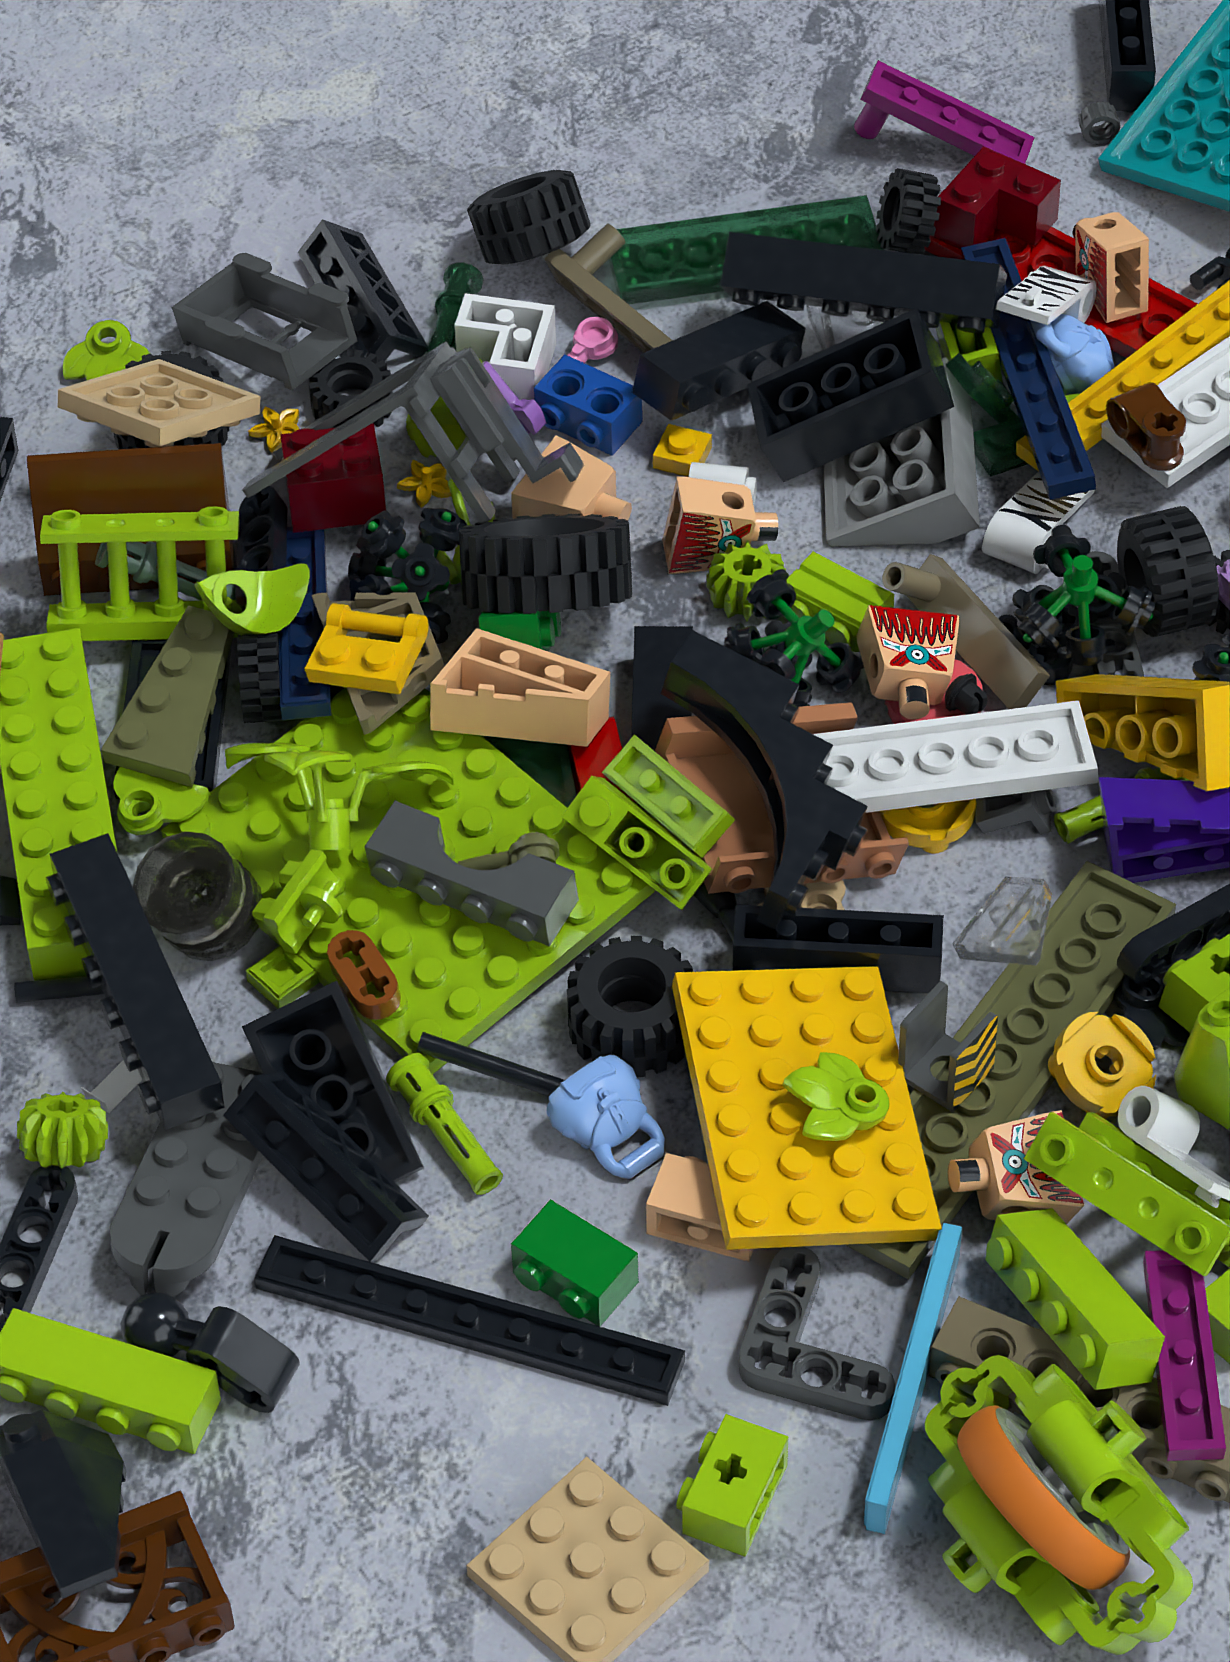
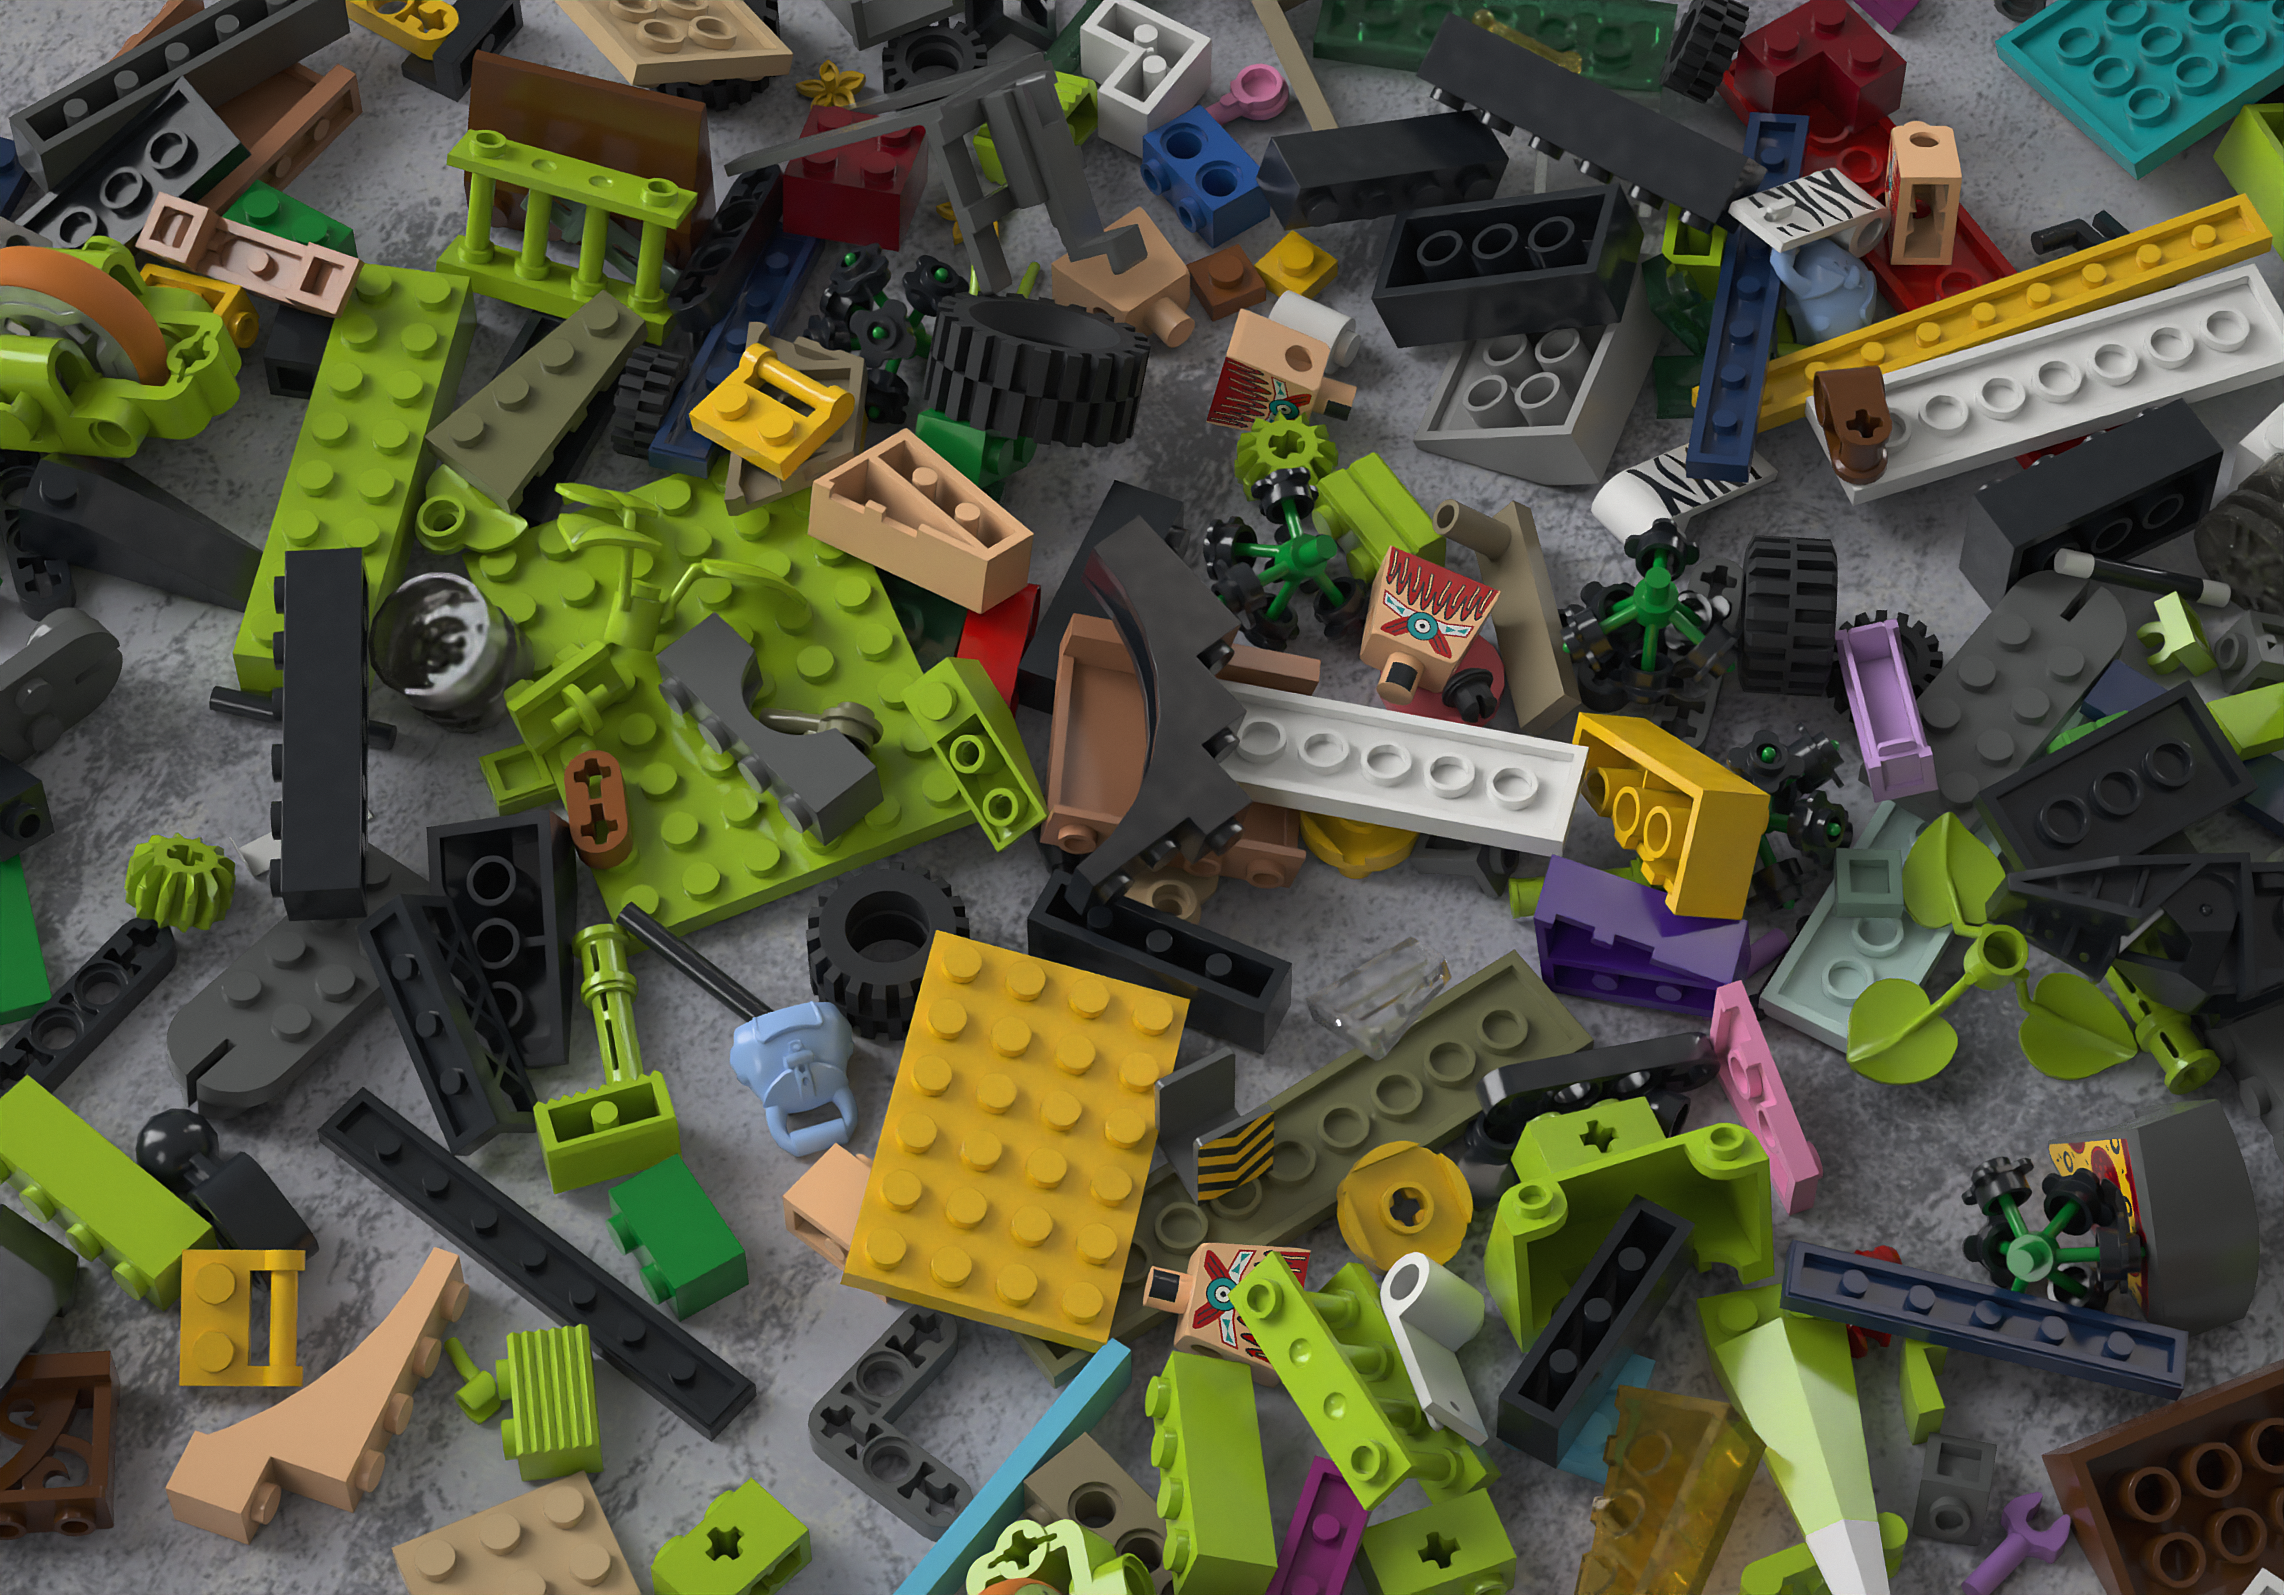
camera: 20 degrees right, 5 degrees up
lime piece [194,563,310,635] -> none
medium lavender bar [482,360,546,435] -> none
lime tile [602,734,736,858] -> none
lime plate [783,1052,889,1141] -> none
none -> light nougat arch [165,1247,469,1545]
none -> yellow plate [179,1249,306,1387]
none -> lime hand [443,1337,503,1425]
none -> lime brick [496,1323,604,1481]
none -> lime brick [533,1070,683,1195]
none -> dark orange plate [1186,244,1266,322]

